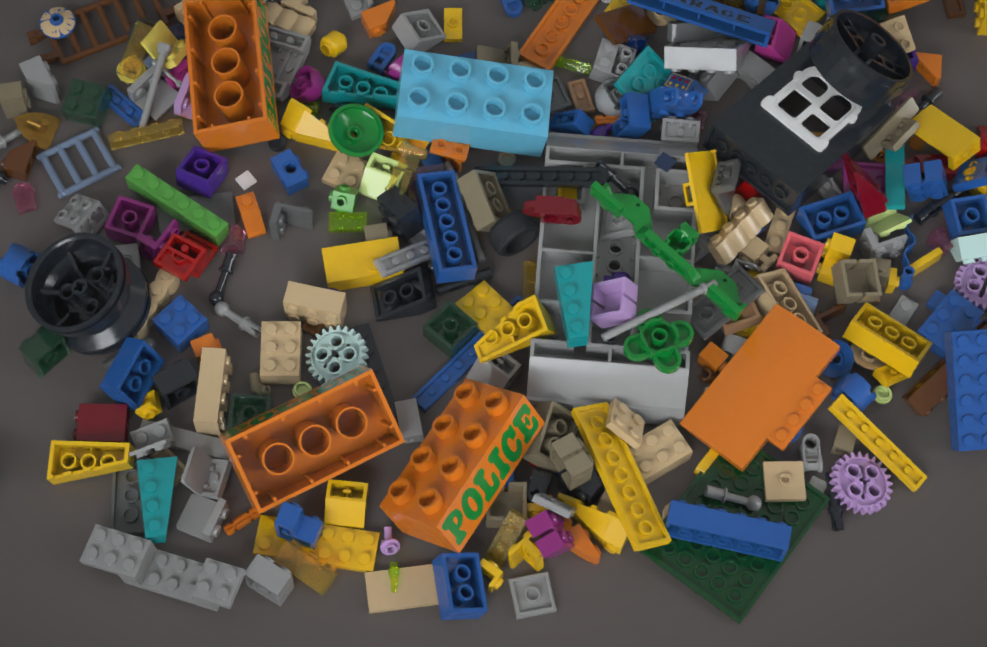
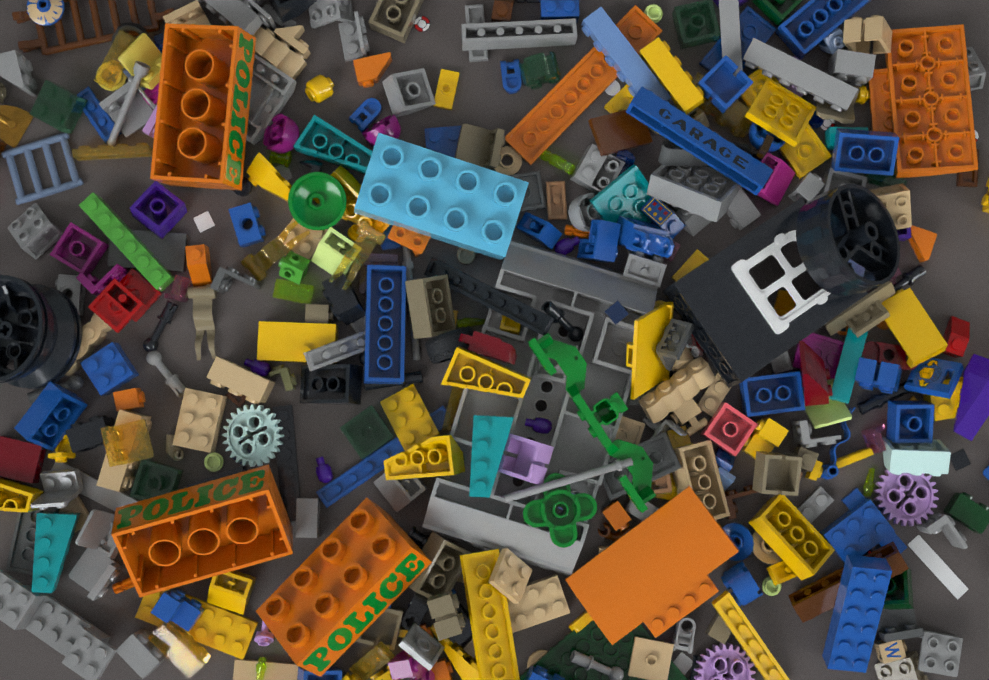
camera: 15 degrees right, 20 degrees up
none -> clear yellow bracket [101,419,154,467]
none -> dark tan flag [187,284,217,360]
none -> clear yellow flag [240,221,310,282]
none -> olive bracket [269,365,297,392]
none -> dark purple cylinder [316,456,333,483]
none -> yellow wedge [441,346,532,398]
none -> light grey piece [686,335,703,357]
none -> clear neon green piece [863,468,875,497]

